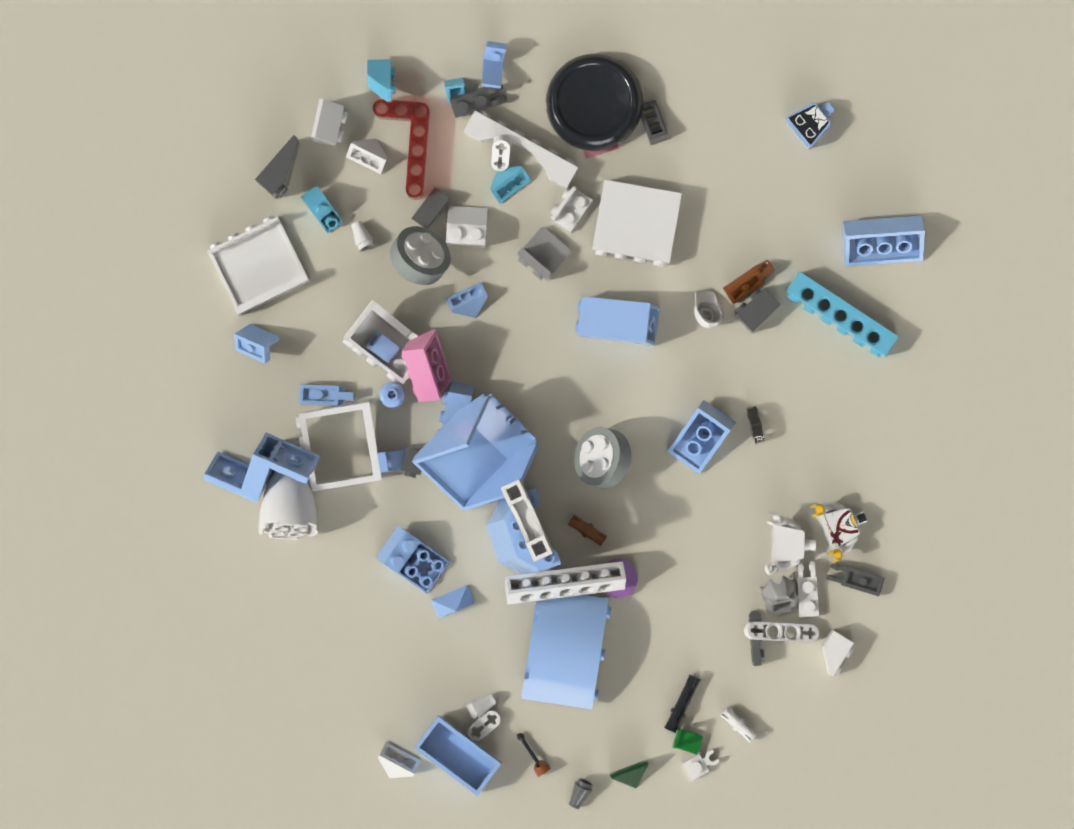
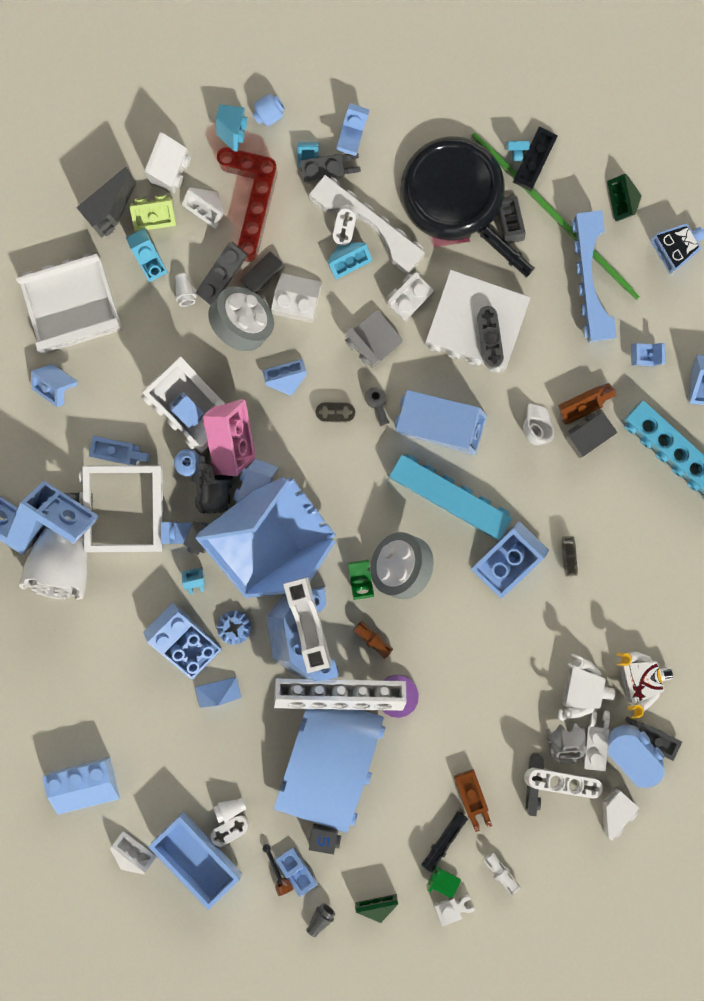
camera: 10 degrees right, 0 degrees up
none -> light blue slope [42,757,120,815]
none -> yellowish green bracket [129,194,176,232]
none -> medium azure tile [182,567,205,594]
none -> dark grey helmet [191,455,233,514]
none -> dark grey plate [195,241,249,305]
none -> light blue gear [217,611,251,645]
none -> light blue head [253,94,285,126]
none -> light blue slope [275,848,319,897]
none -> dark grey brick [309,824,341,855]
none -> clear smoke beam [315,402,356,423]
none -> green bracket [348,560,374,600]
none -> dark grey bar [365,387,390,426]
none -> medium azure brick [388,454,513,540]
none -> dark orange hinge [454,769,492,832]
none -> bright green piece [471,132,640,300]
none -> dark grey beam [477,306,504,369]
none -> black pin [480,226,535,278]
none -> medium azure tile [506,140,529,161]
none -> black tile [513,126,558,191]
none -> light blue arch [571,210,617,343]
none -> dark green slope [607,174,642,222]
none -> light blue brick [608,724,665,788]
none -> light blue bracket [631,343,666,367]

